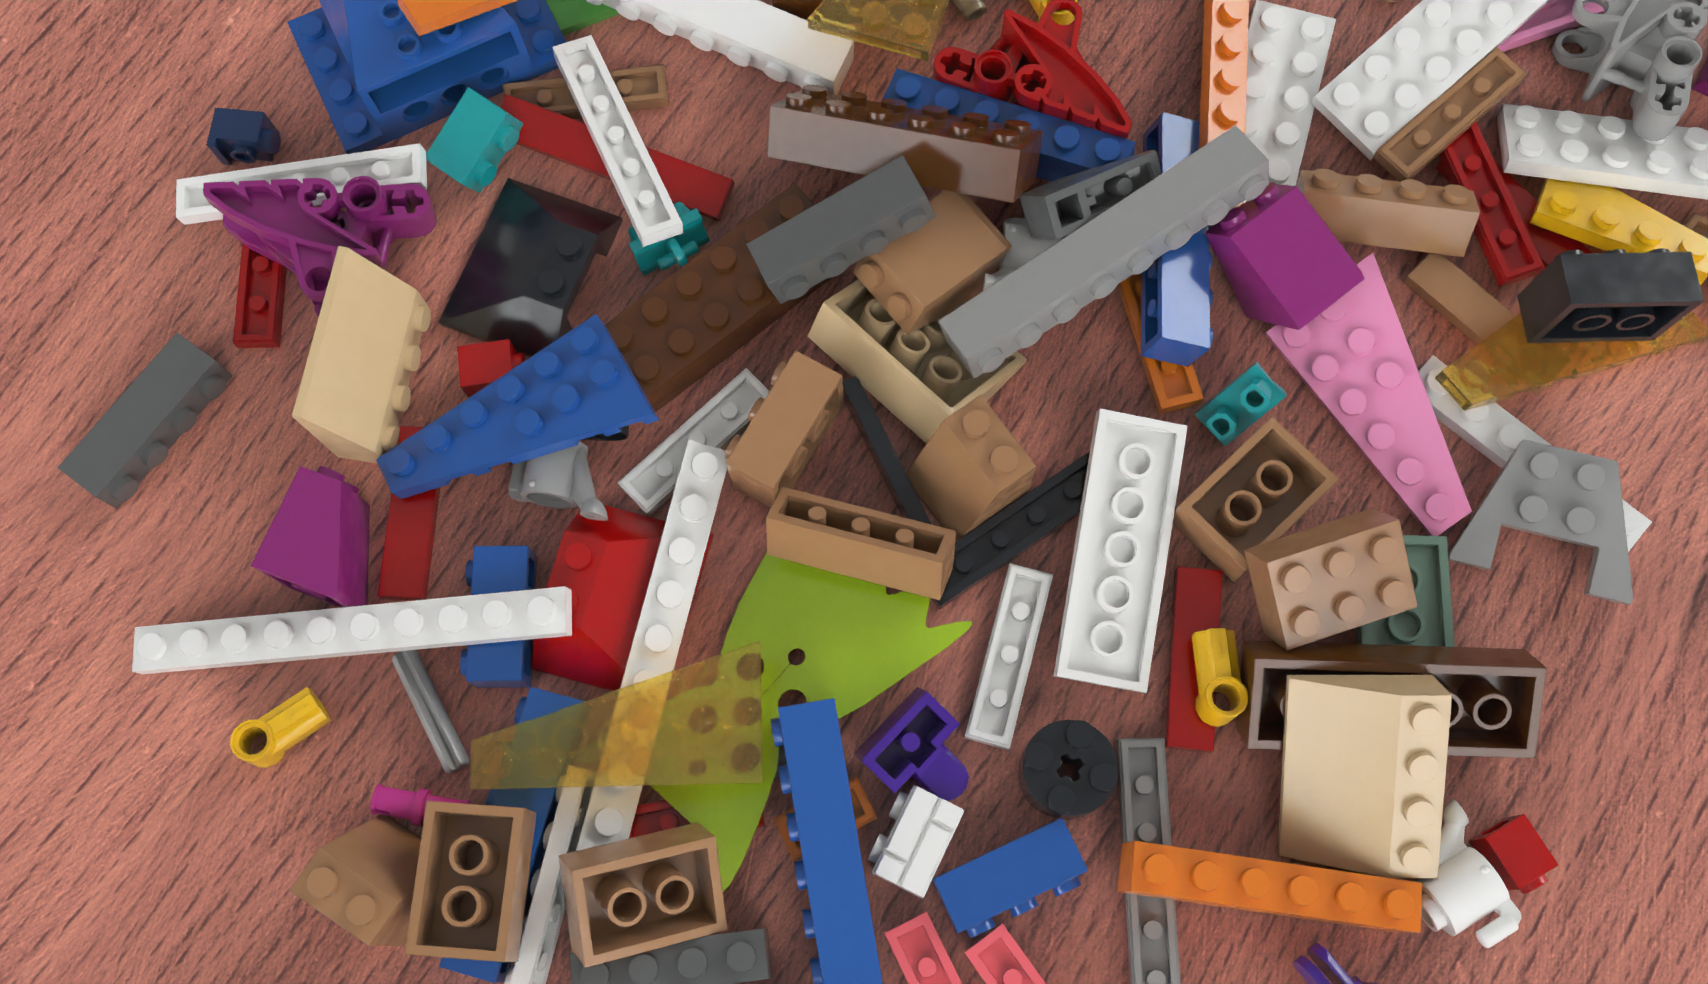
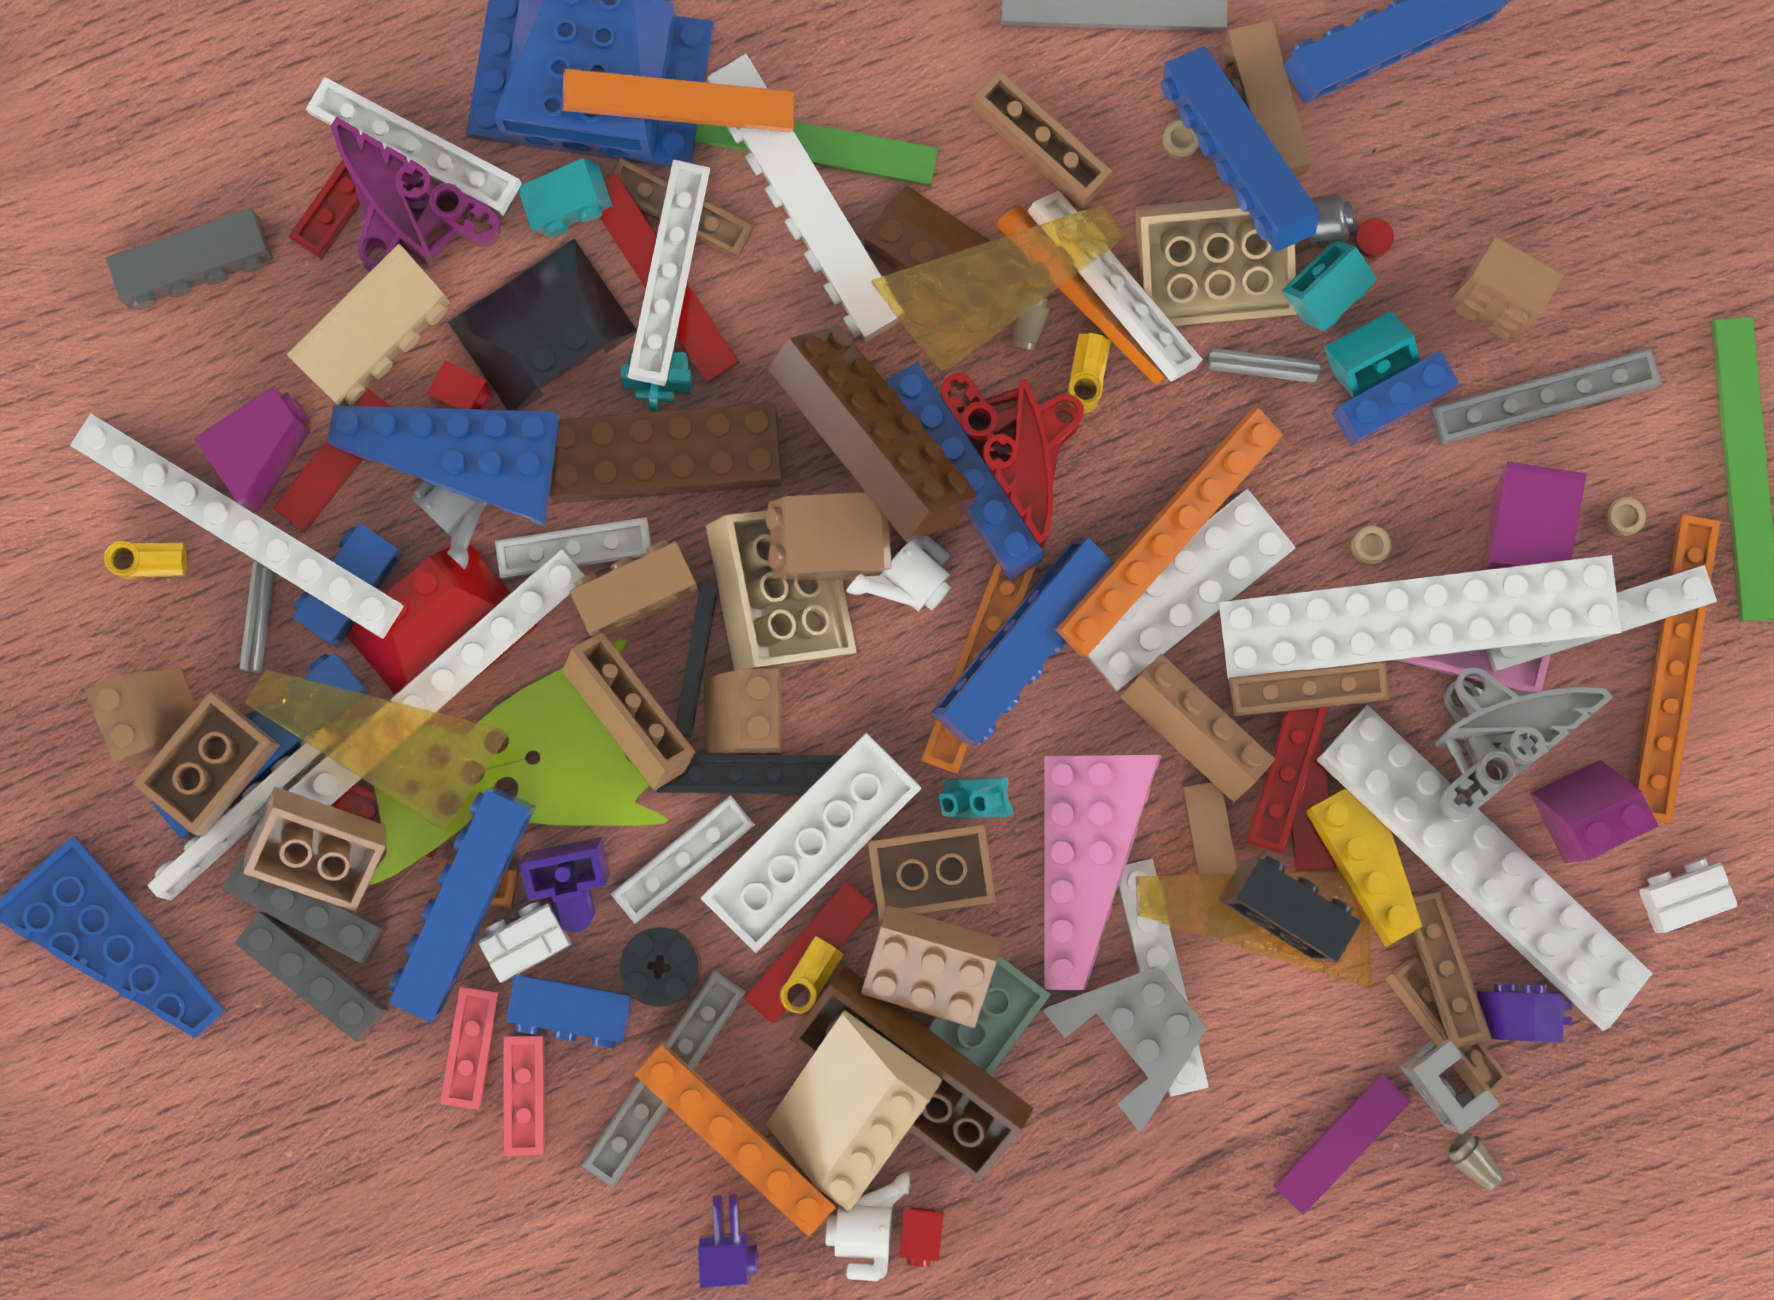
camera: 30 degrees right, 10 degrees up
dark blue brick [206,108,281,165] -> none
dark pink pin [370,784,471,827] -> none
dark grey brick [746,155,936,304] -> none
light grey brick [938,125,1269,379] -> none
dark grey slope [1020,150,1162,240] -> none
magenta slope [1205,182,1365,330] -> none

